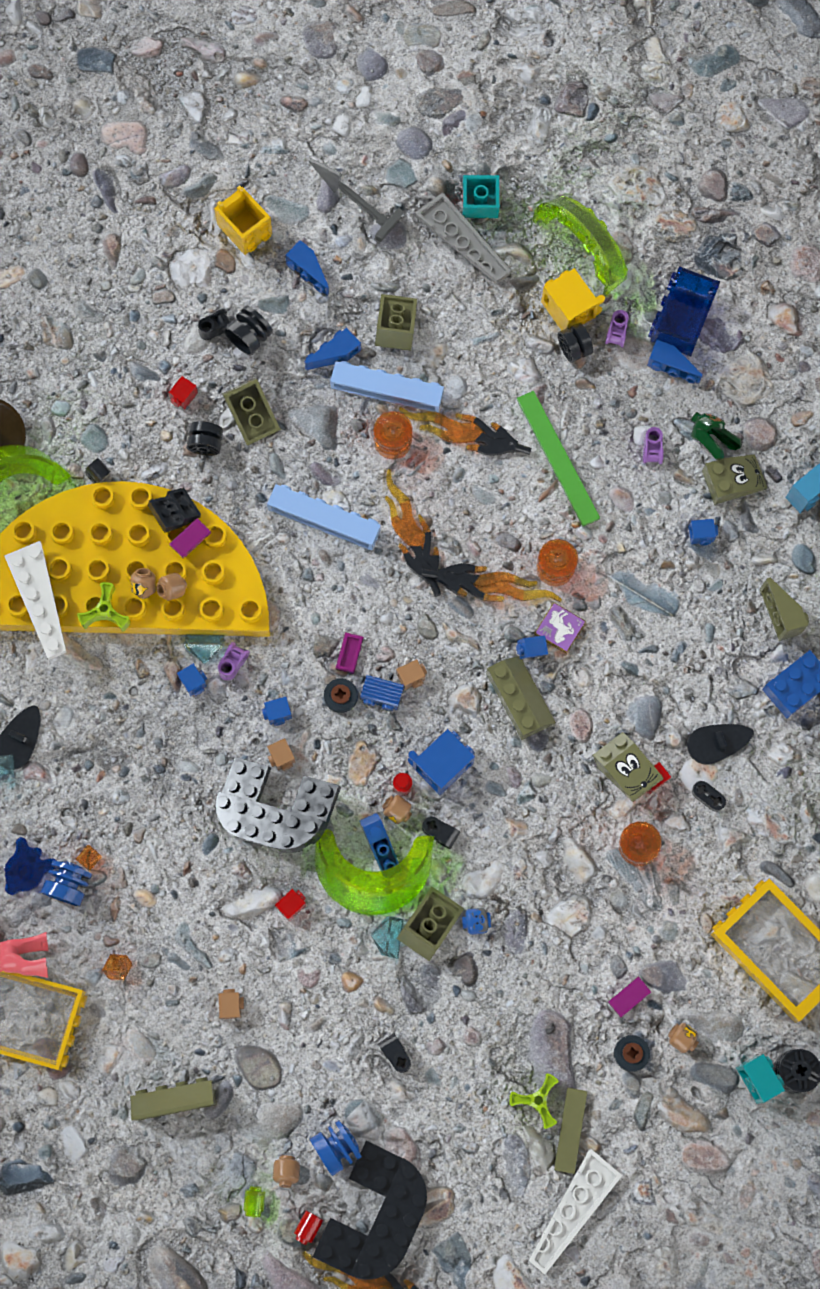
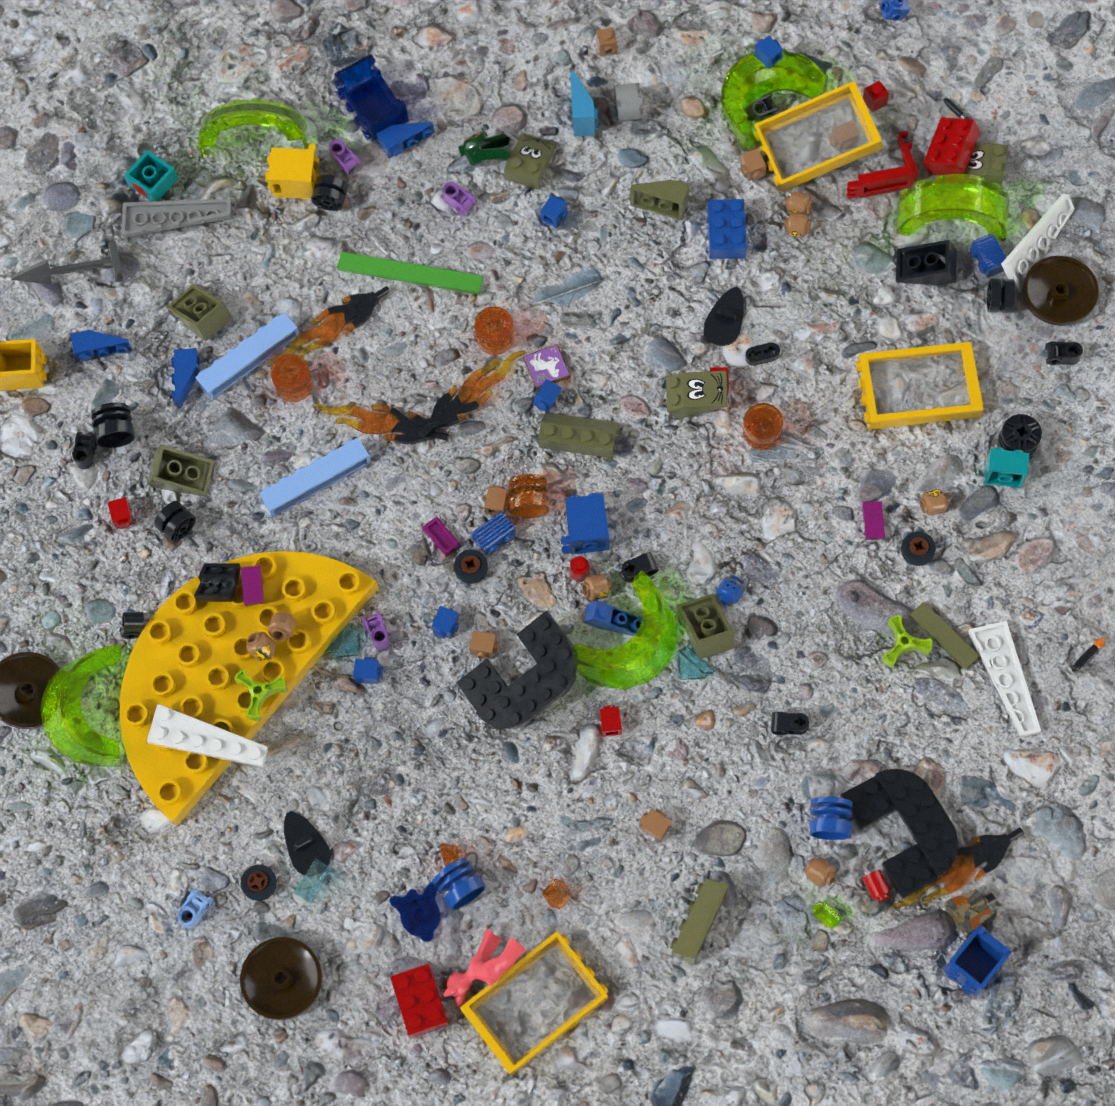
camera: 45 degrees left, 5 degrees down
none -> clear orange wheel [508,474,549,519]
none -> black piece [1072,637,1105,672]

